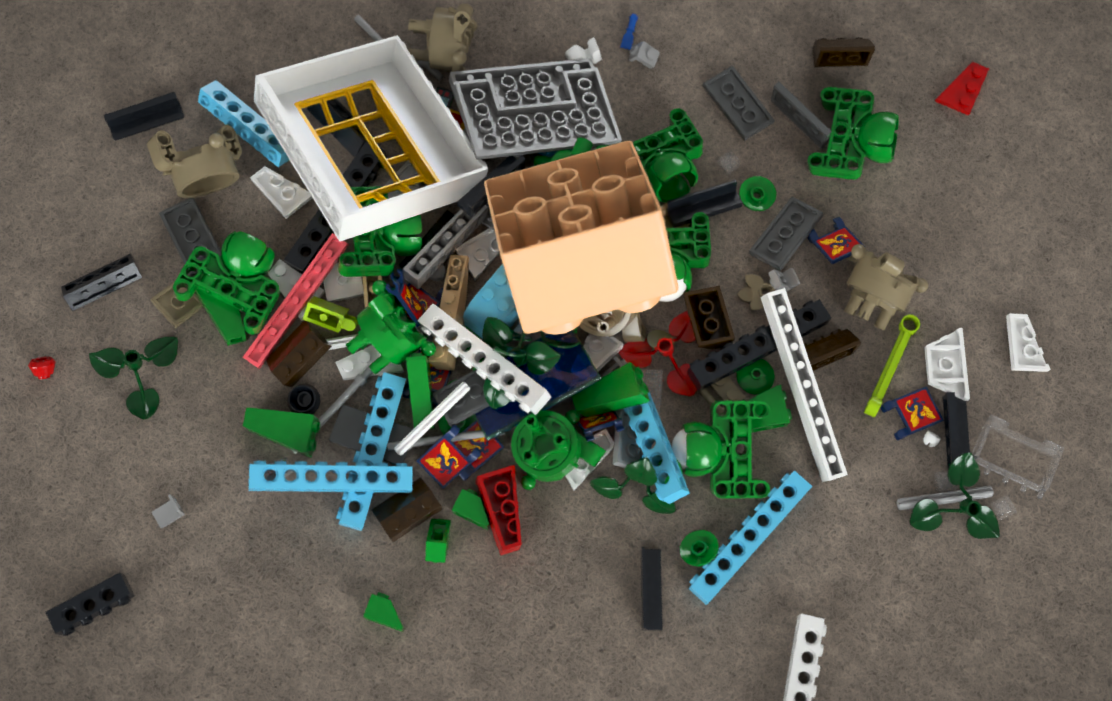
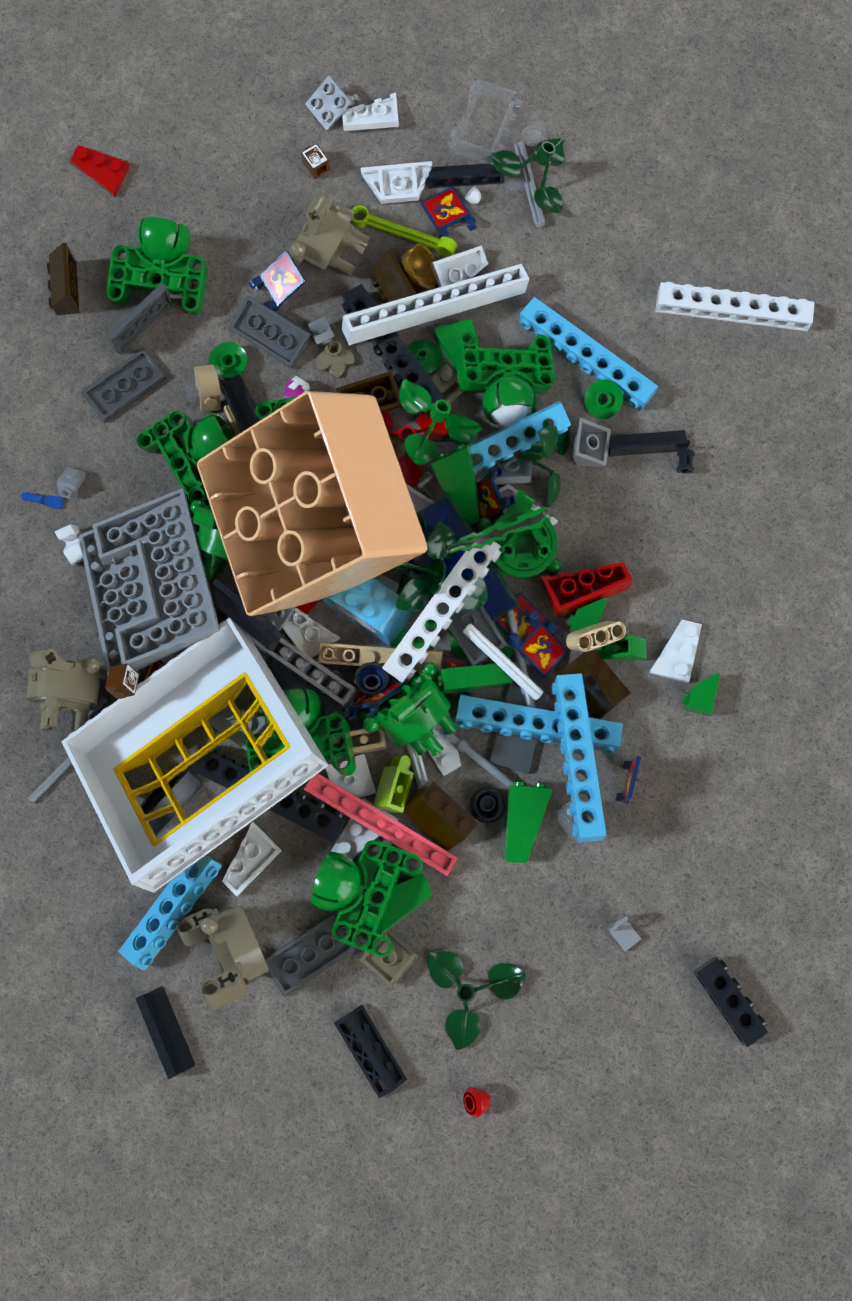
camera: 90 degrees left, 5 degrees up
none -> reddish brown brick [105,663,139,699]
none -> tan brick [194,364,221,412]
none -> piece [282,376,310,399]
none -> reddish brown brick [301,143,330,179]
none -> light grey plate [305,75,360,131]
none -> dark blue hat [354,662,389,696]
none -> green plant [399,379,482,465]
none -> pearl gold cylinder [400,243,438,291]
none -> white wing [430,245,488,288]
none -> green sword [447,507,548,553]
none -> tan beam [566,621,626,652]
none -> light grey slope [572,417,611,467]
none -> dark blue flag [615,756,641,804]
none -> white wing [649,620,702,683]
none -> black bush [676,449,695,474]

